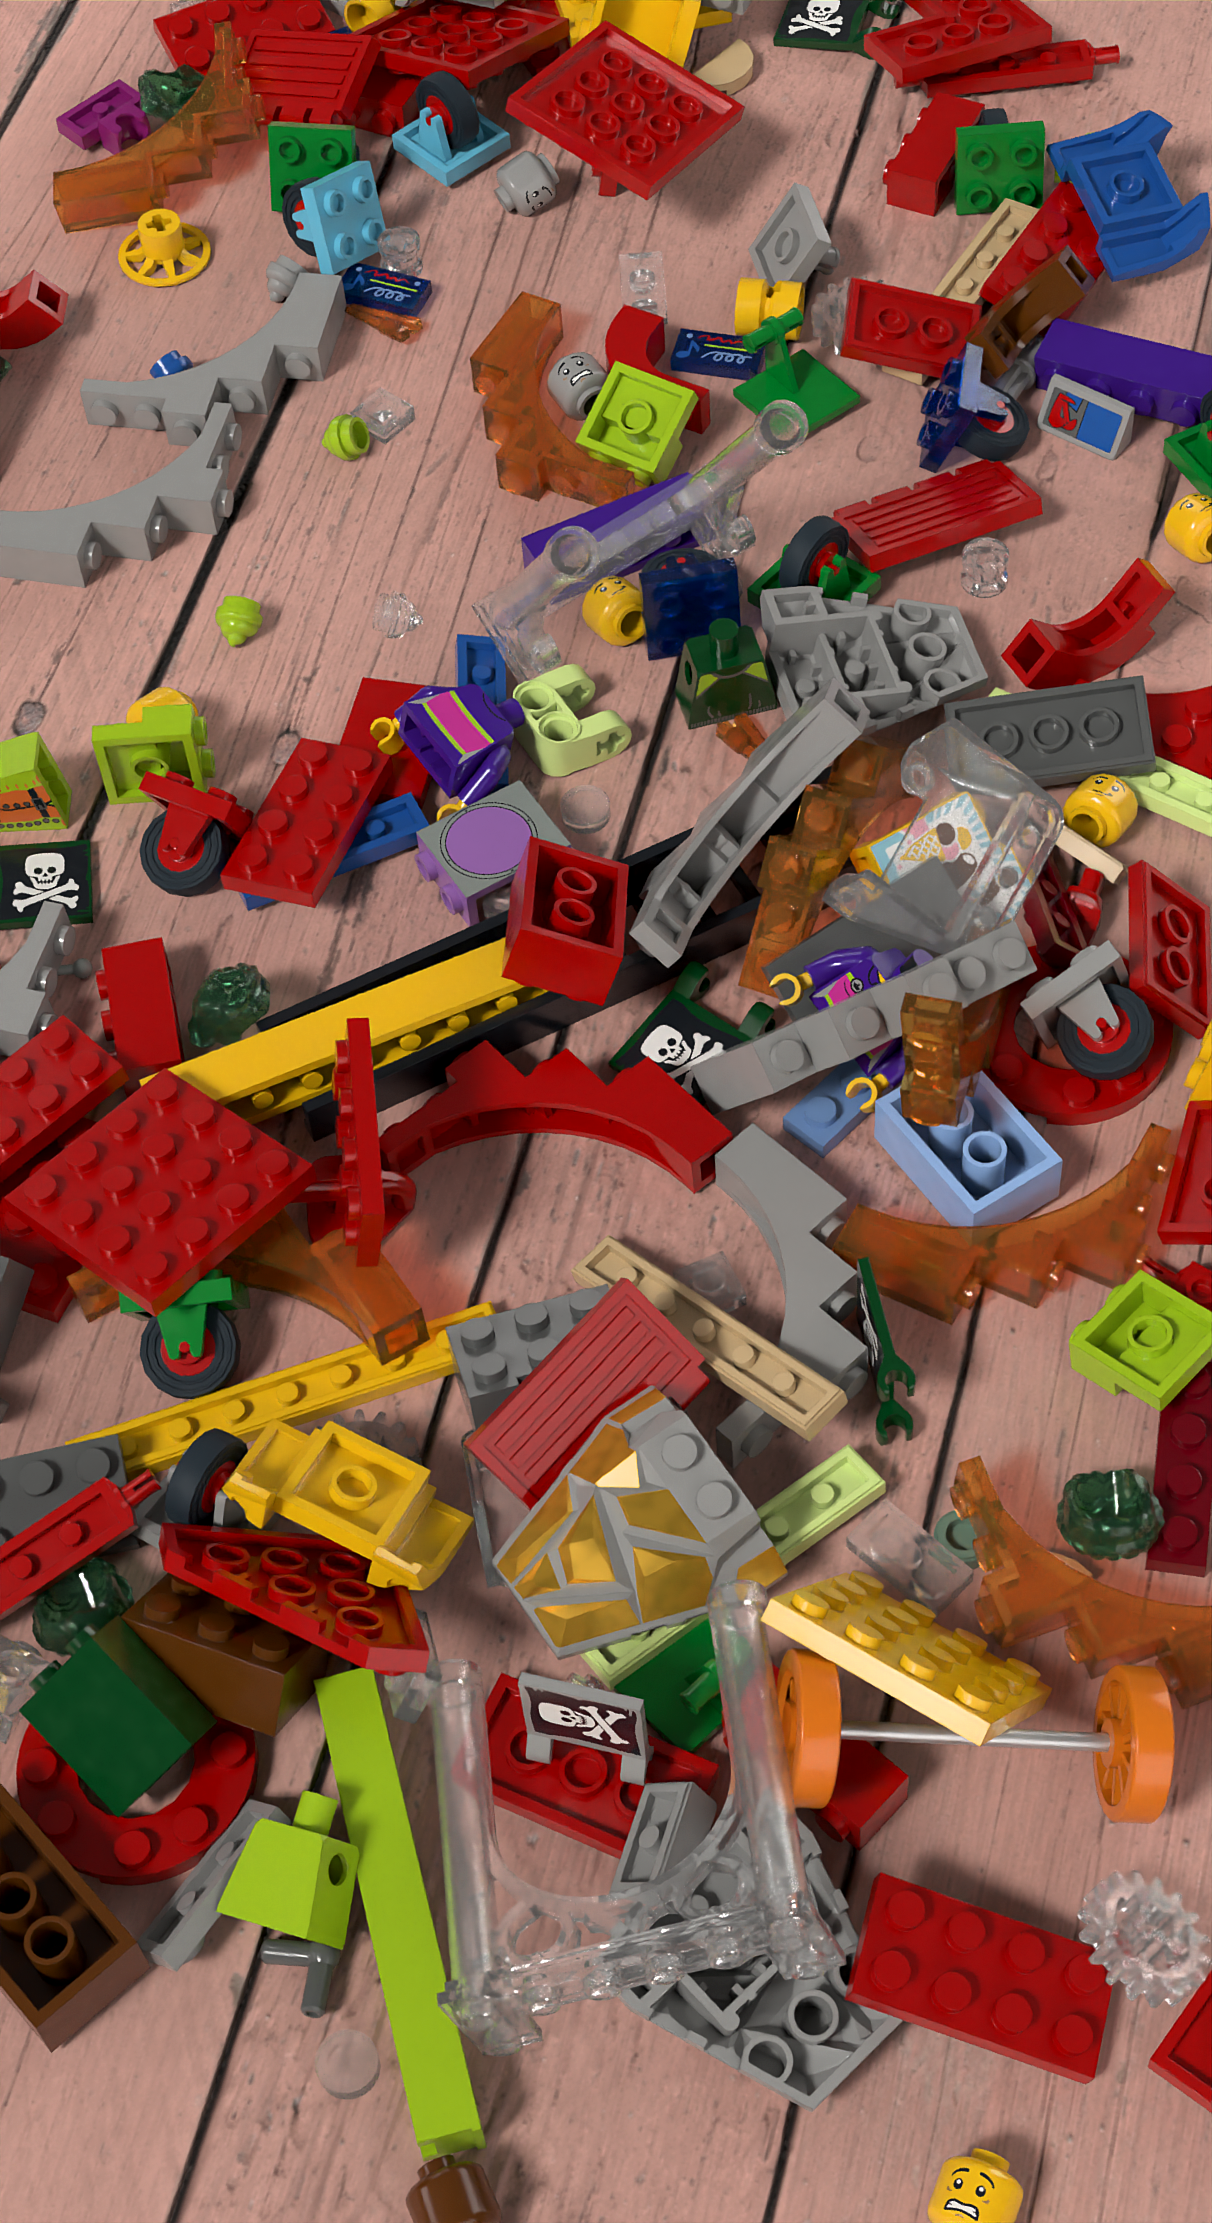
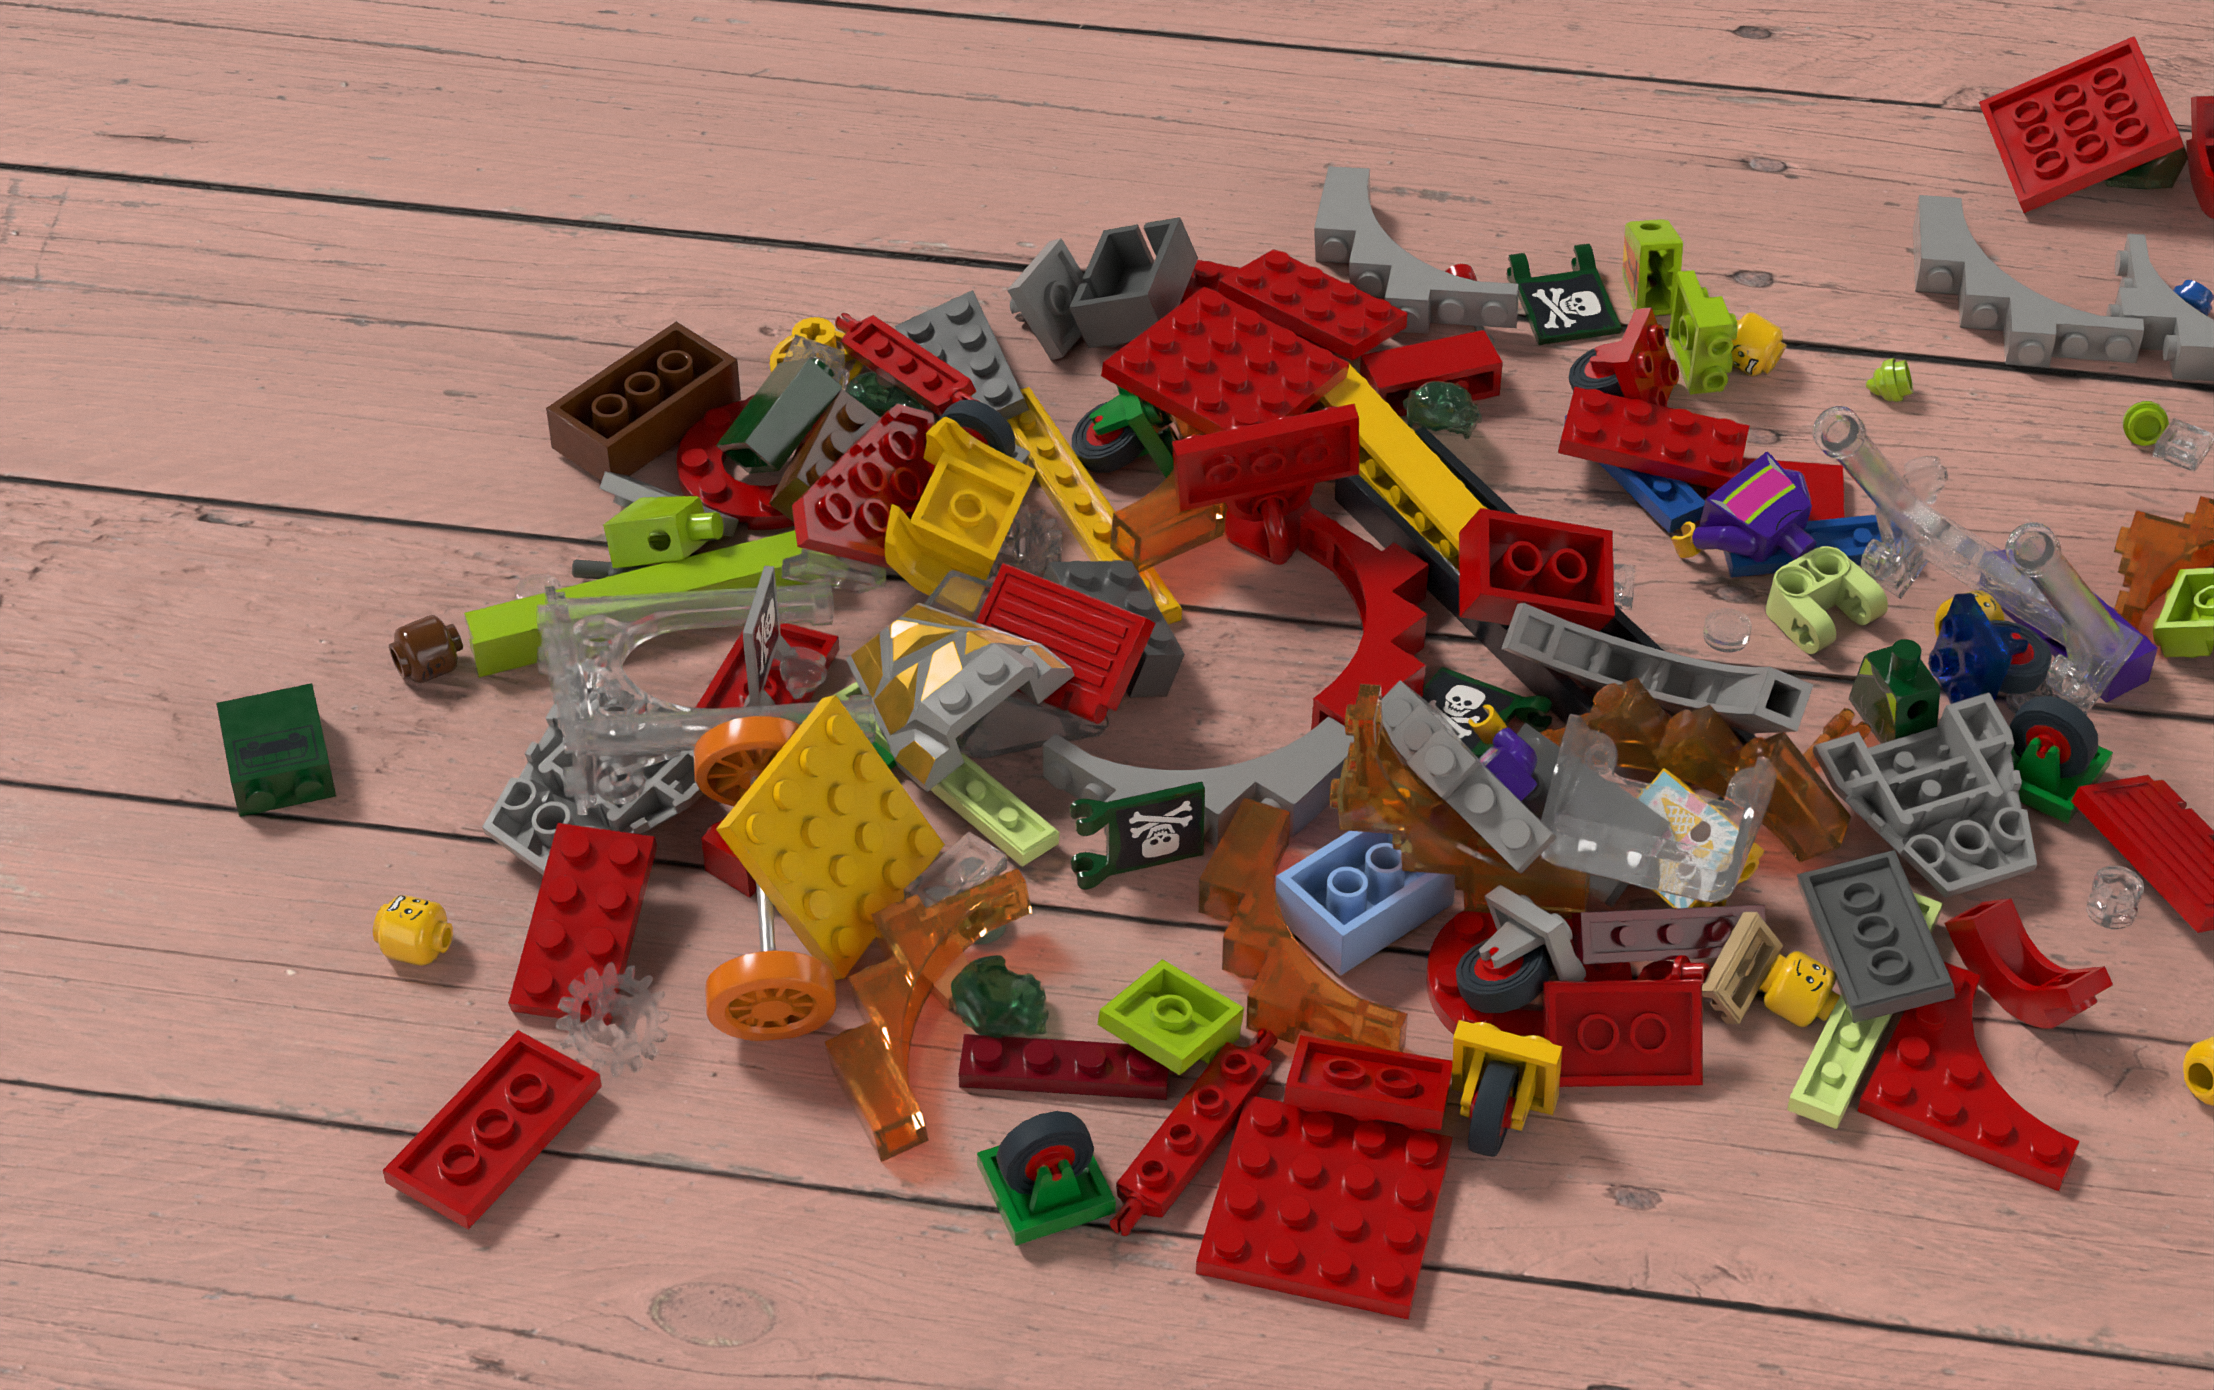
camera: 80 degrees right, 10 degrees down
panel [415,780,571,927] -> none
tan tile [571,1234,848,1442] -> none
clear plate [673,1251,747,1313] -> none

